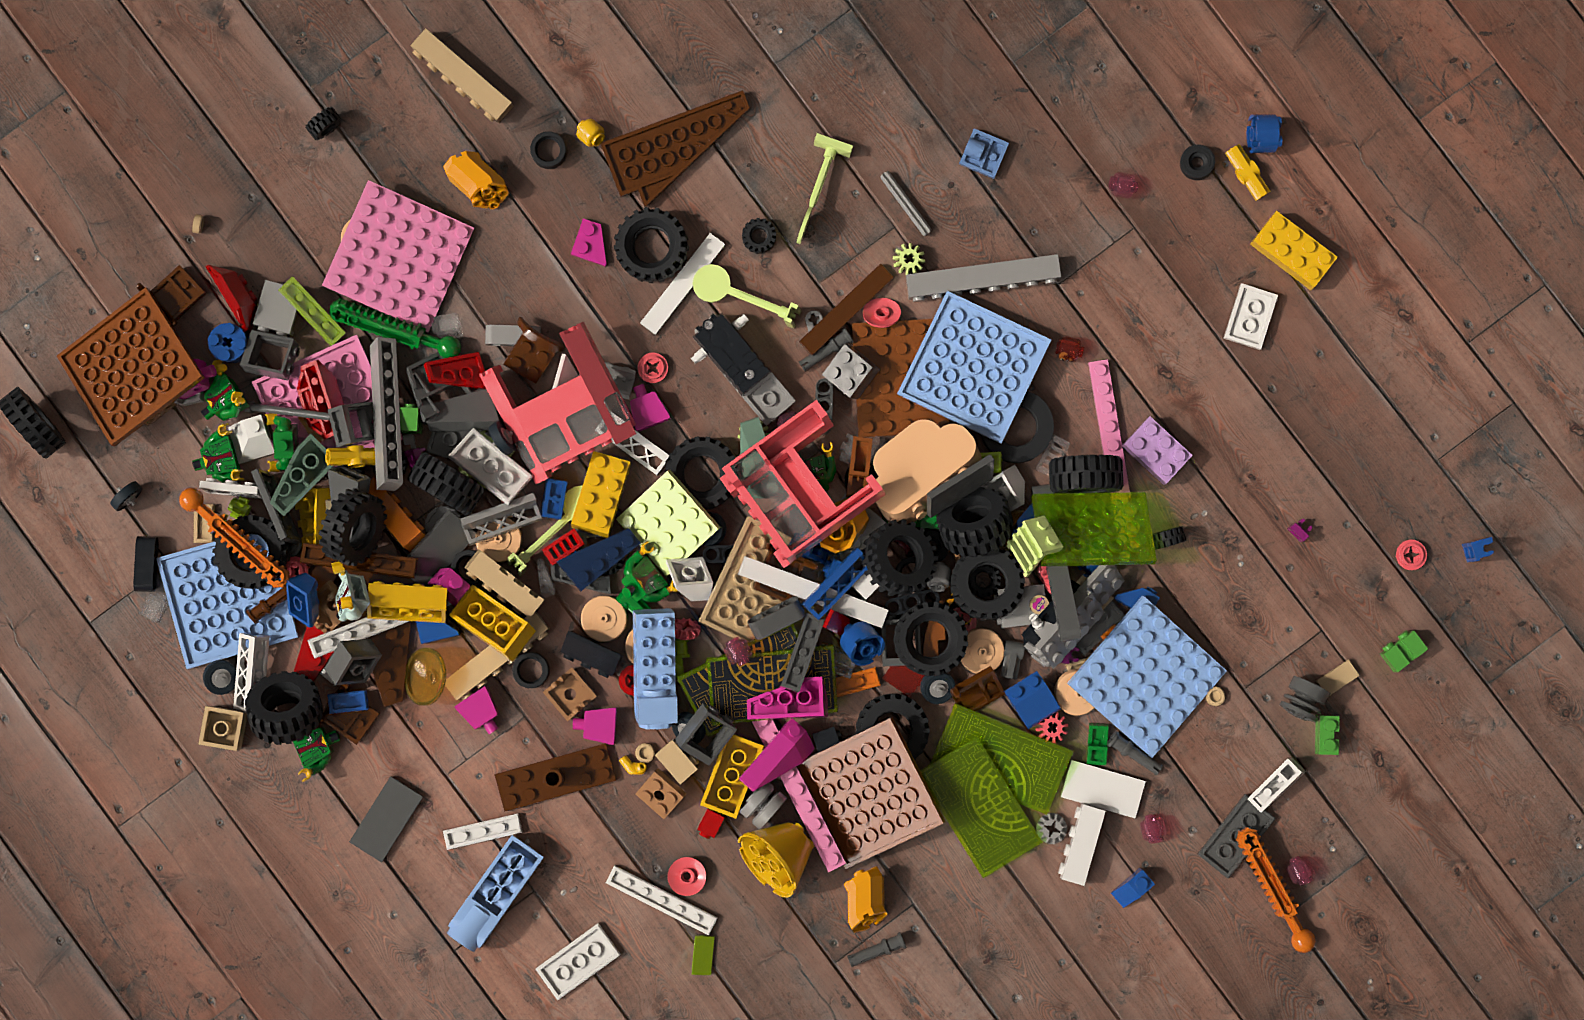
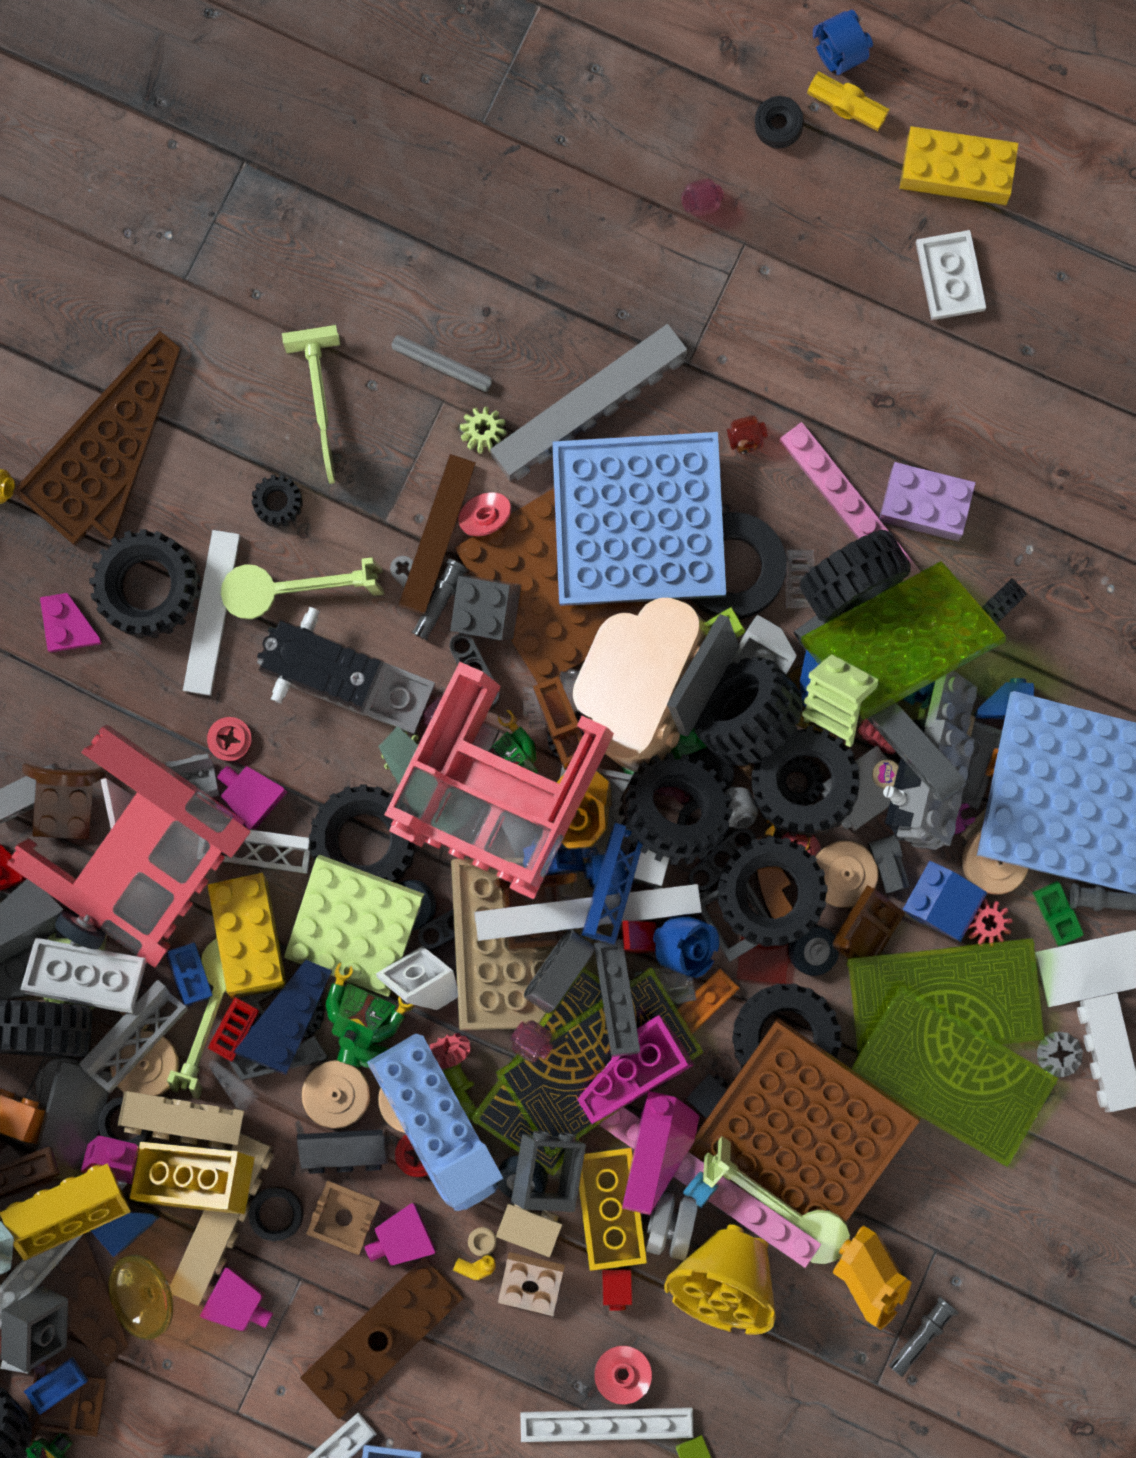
camera: 25 degrees left, 5 degrees down
medium blue plate [959,129,1009,179] -> none
none -> dark azure wheel [683,1171,719,1208]
none -> yellowish green piece [703,1136,850,1264]

